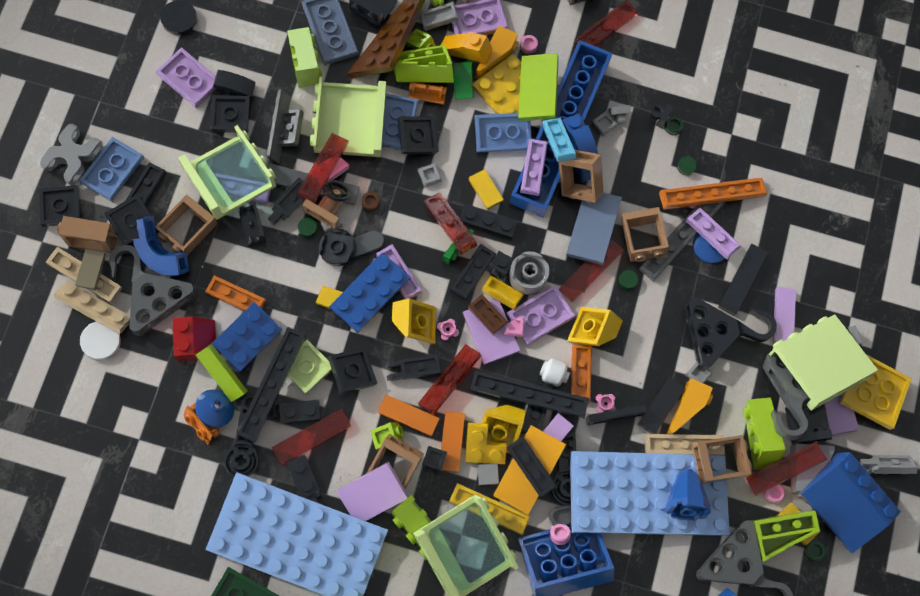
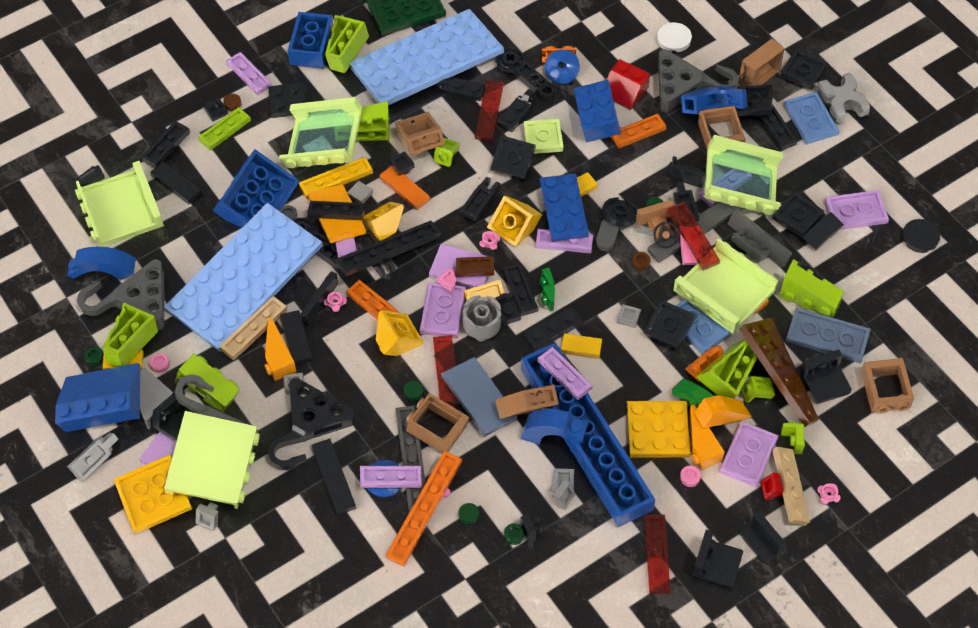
camera: 140 degrees right, 15 degrees down
tan plate [46,247,122,304] -> none
tan plate [54,281,130,334] -> none
dark tan tile [75,249,106,291] -> none
lime tile [196,344,247,402] -> none
black plate [237,327,306,443] -> none
lavender tile [336,462,409,521] -> none
orange tile [378,395,440,437] -> none
clear red tile [417,344,482,416] -> none
light grey tile [420,2,459,31] -> none
clear red tile [424,192,477,255] -> none
yellow plate [465,423,507,464] -> none
medium blue tile [475,113,531,152] -> none
lime tile [518,53,559,121] -> none
white head [540,358,570,387] -> none
medium azure tile [543,118,576,162] -> none
bright pink tile [550,524,571,545] -> none
blue cone [666,469,711,521] -> none
medium nougat window [691,435,752,484] -> none
clear red tile [746,441,827,496] -> none
lavender tile [773,287,796,343] -> none

